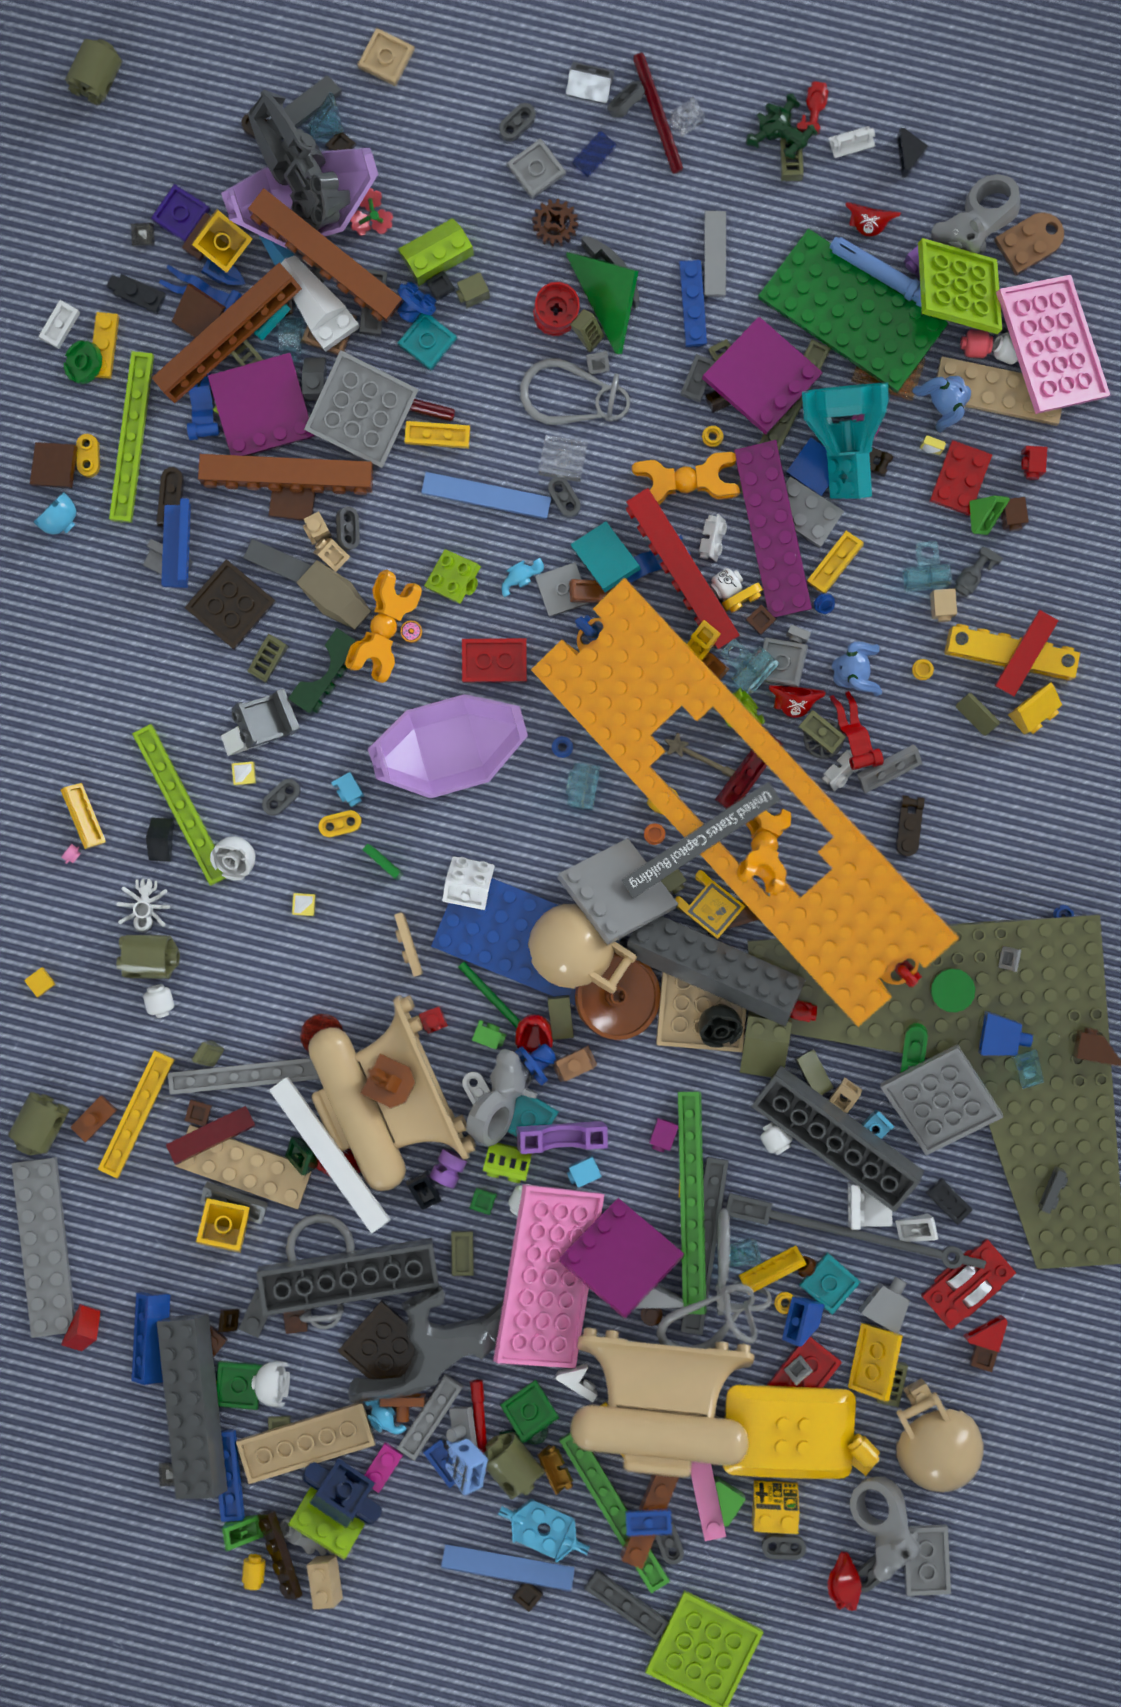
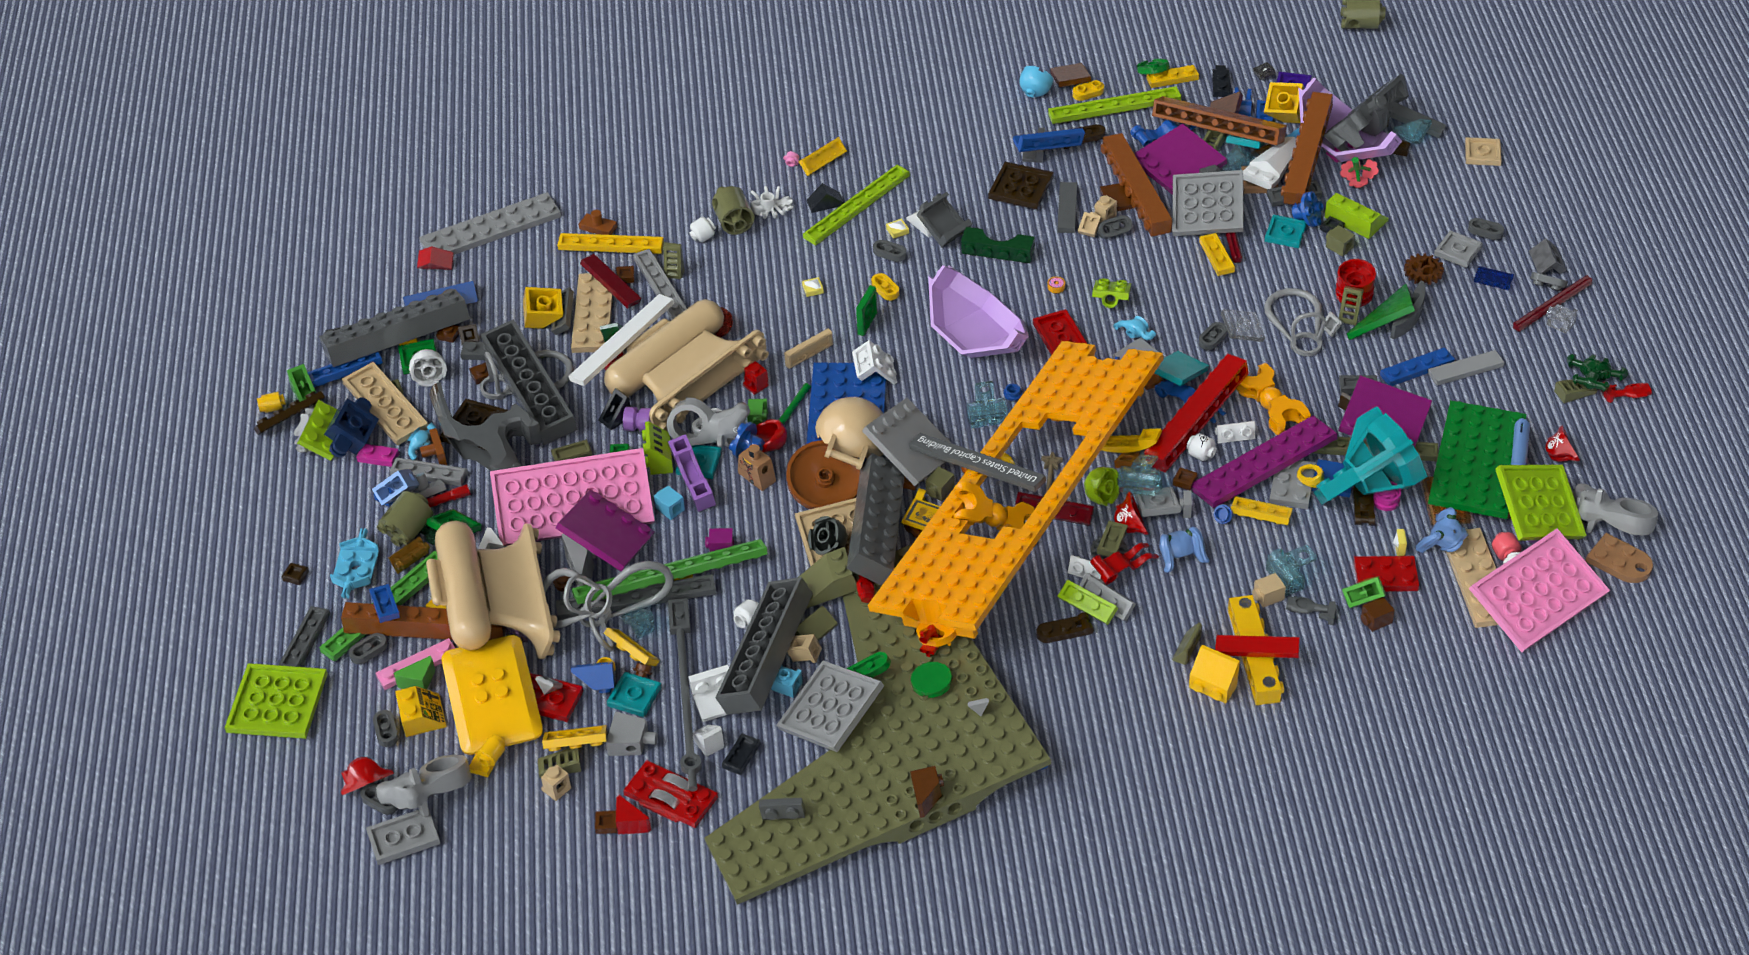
camera: 70 degrees right, 40 degrees down
olive cylinder [8,1091,70,1155] -> none
yellow tile [24,967,56,998] -> none
white plate [39,300,80,349] -> none
white cylinder [210,836,255,880] -> none
olive slope [247,634,288,683] -> none
dark tan piece [296,560,371,630] -> none
tan brick [307,1555,343,1610] -> none
medium azure brick [331,772,365,807] -> none
light orange piece [345,569,422,683] -> none
dark orange piece [360,1054,415,1108] -> none
medium blue tile [421,472,551,520] -> none
medium blue tile [441,1544,575,1591] -> none
olive tile [548,995,574,1040] -> none
yellow plate [702,426,723,447] -> none
yellow plate [722,582,763,613] -> none
white hinge [828,126,875,158] -> none
tan windscreen [896,1392,984,1492] -> none
black slope [897,128,928,178] -> none
yellow plate [912,659,934,681] -> none
blue torso [978,1011,1033,1055] -> none
clear light blue slope [1012,1049,1044,1089] -> none
red brick [1021,445,1047,480] -> none
none -> lime plate [1057,579,1118,625]
none -> yellow piece [1297,464,1325,488]

